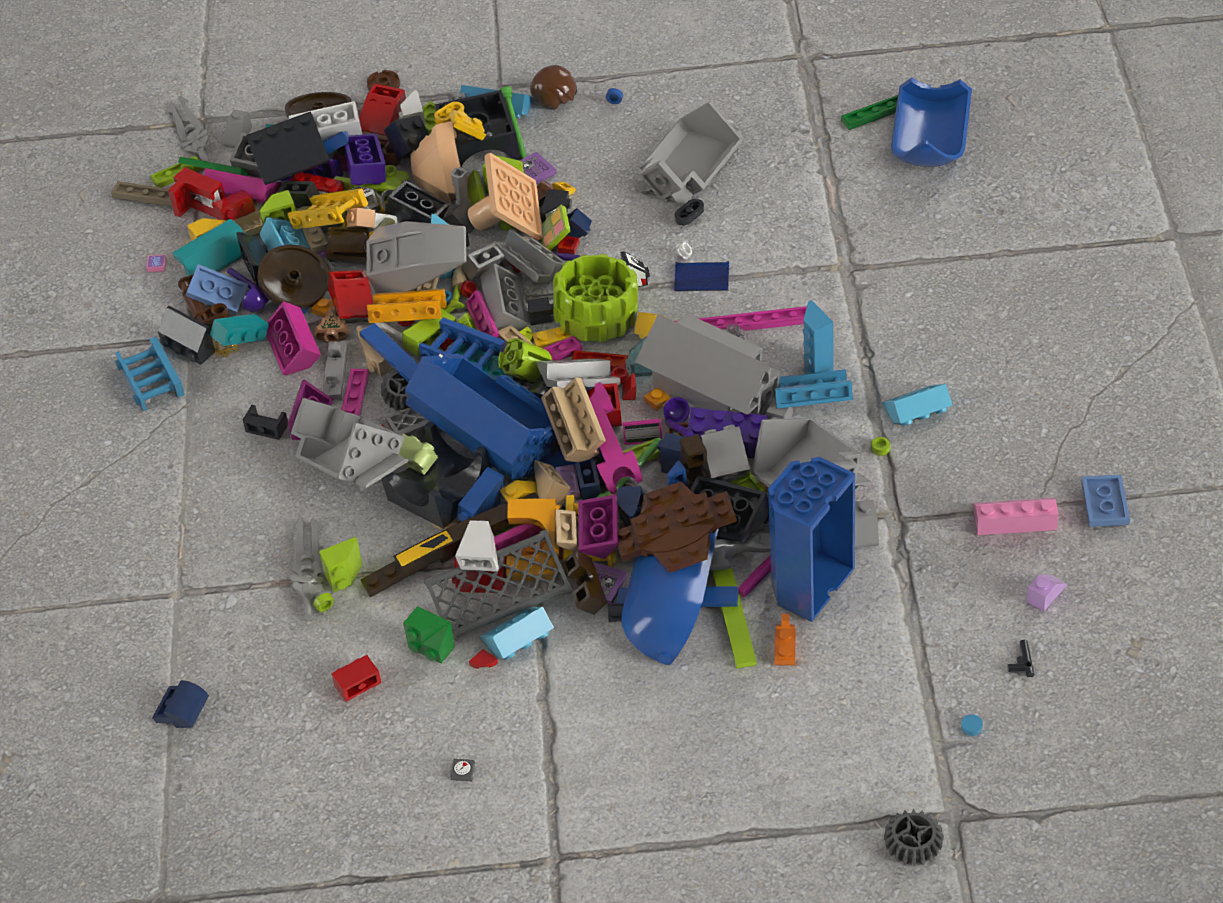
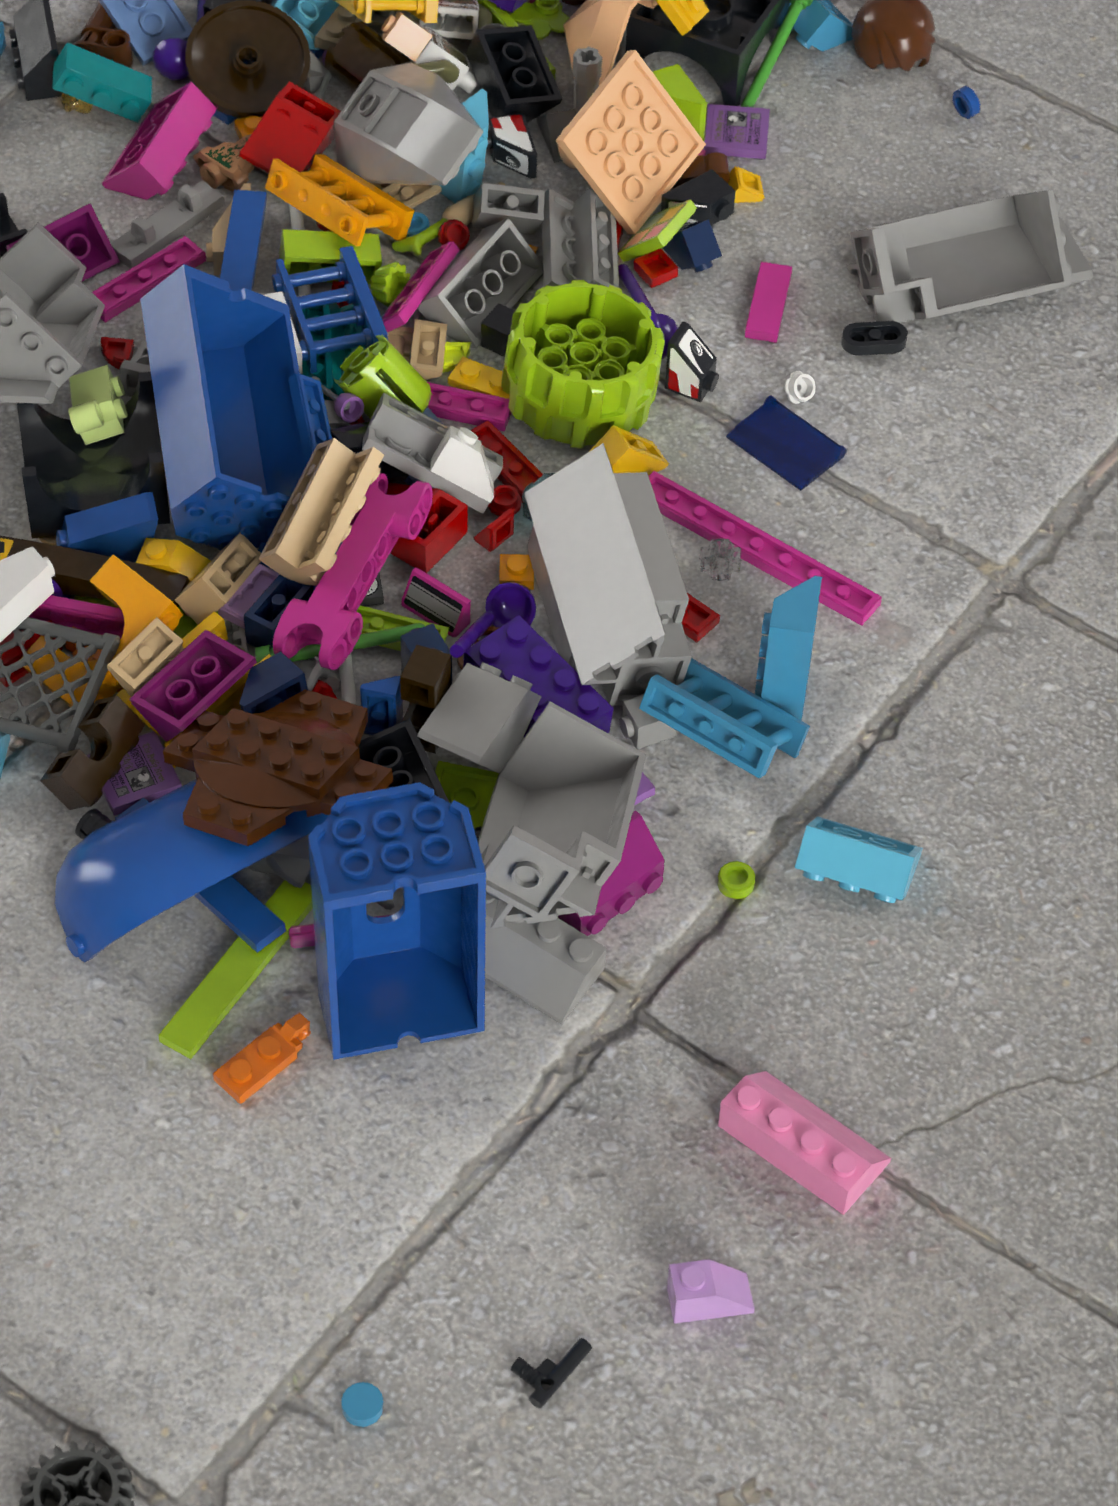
camera: 35 degrees right, 5 degrees up
medium blue plate [1081,475,1130,527] -> none
none -> medium lavender hinge [311,376,364,423]
none -> white slope [430,425,494,503]
none -> dark pink tile [745,262,793,343]

